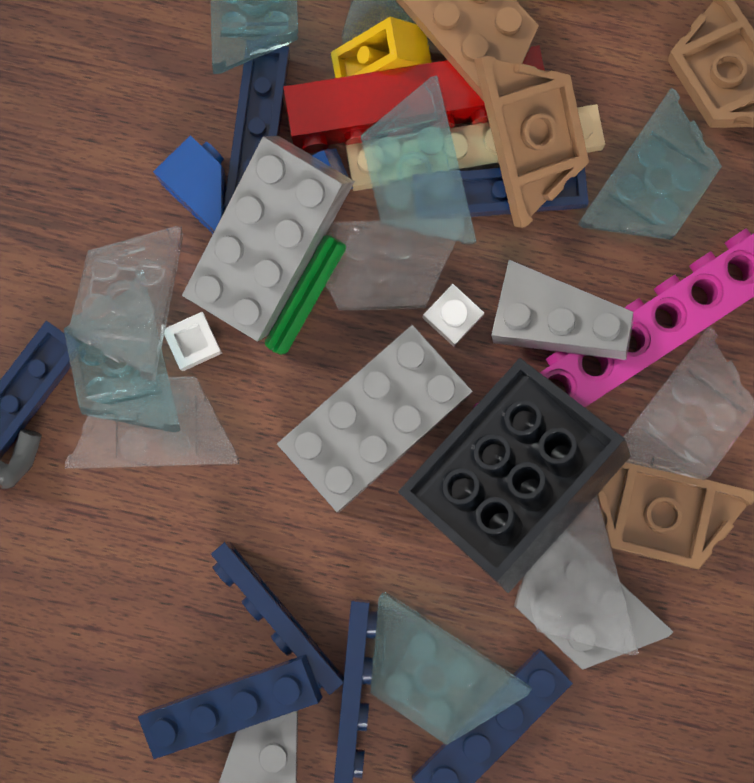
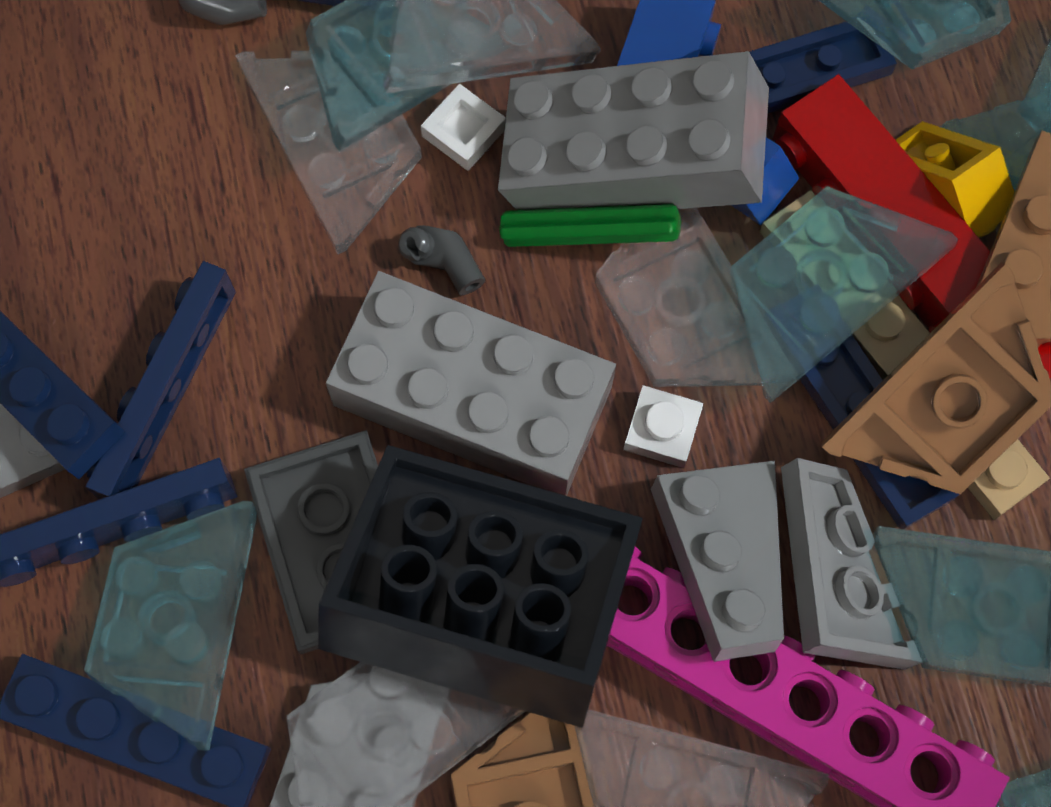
camera: 65 degrees right, 10 degrees down
none -> dark grey tile [244,430,378,655]
none -> dark grey arm [398,225,486,295]
none -> light grey wing [781,458,922,670]

